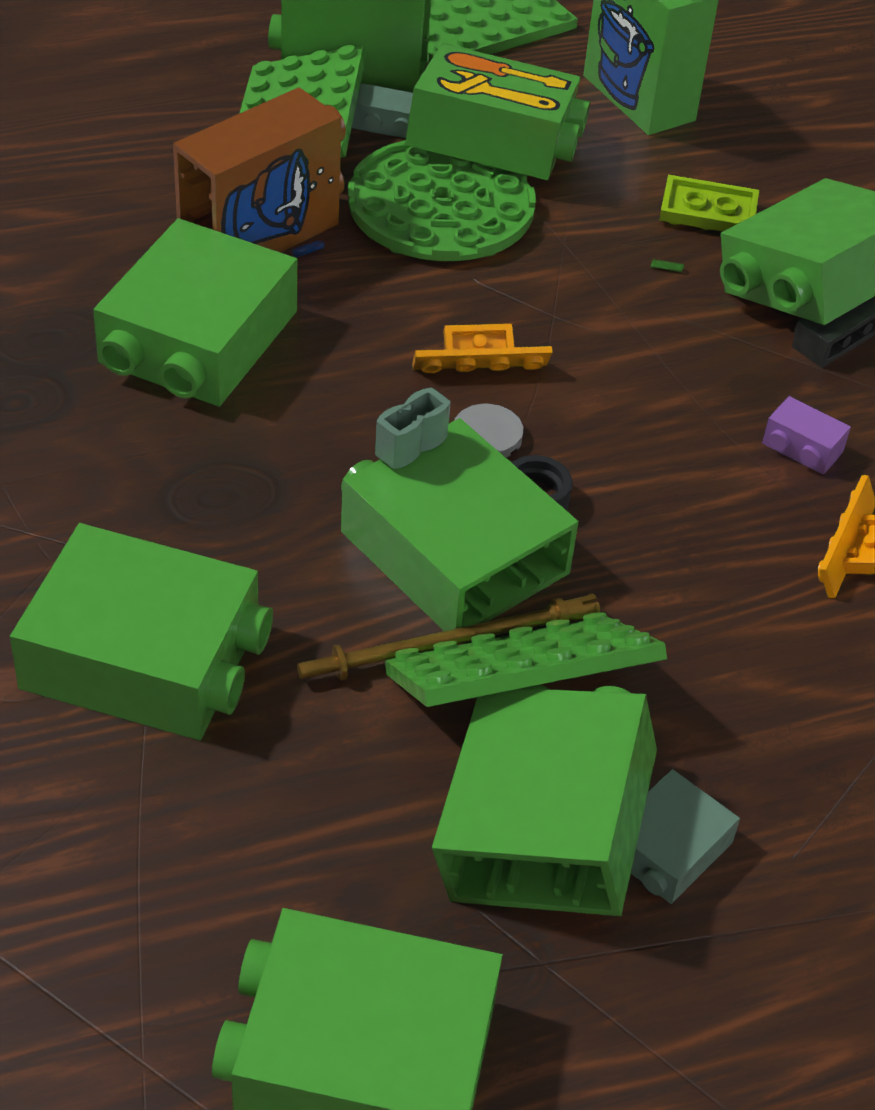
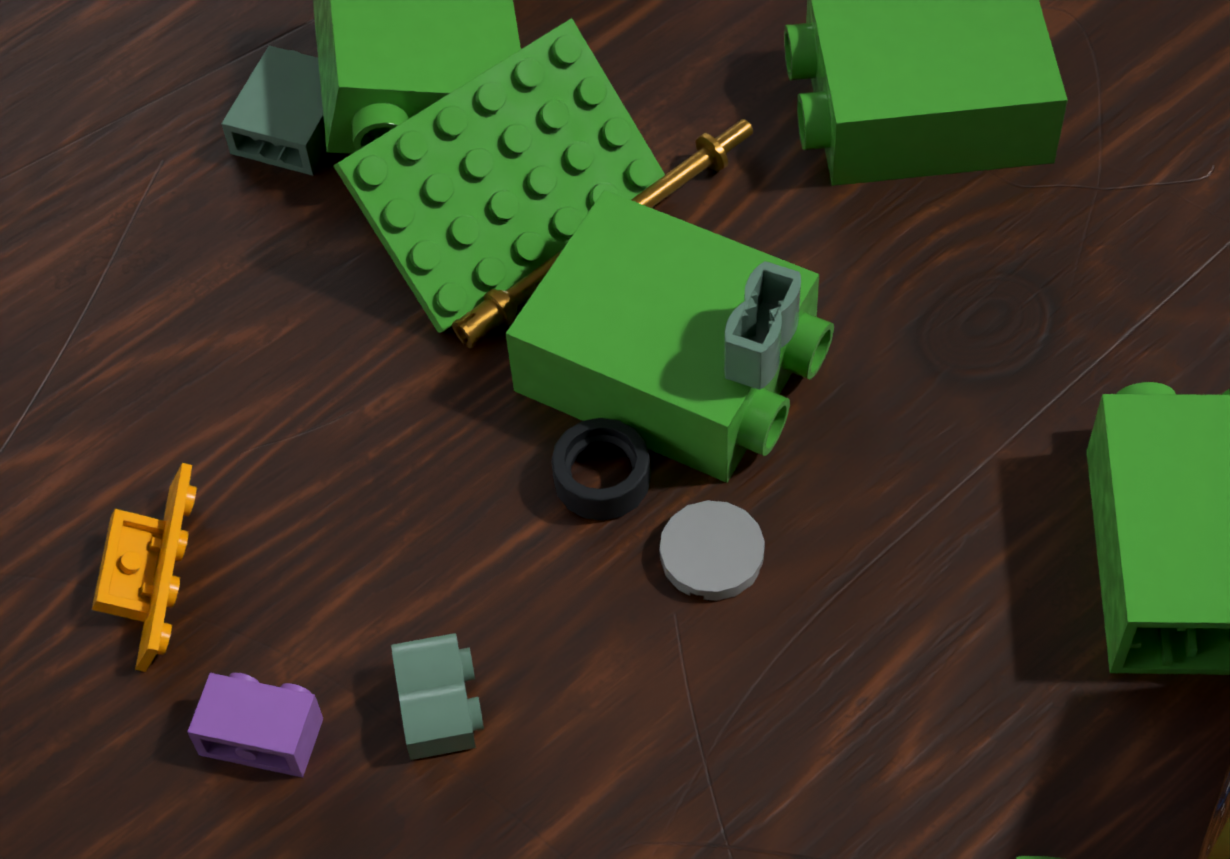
camera: 165 degrees right, 10 degrees up
blue leg [292,240,324,258] -> none
light orange bracket [412,324,553,373] -> none
none -> sand green brick [391,633,484,760]

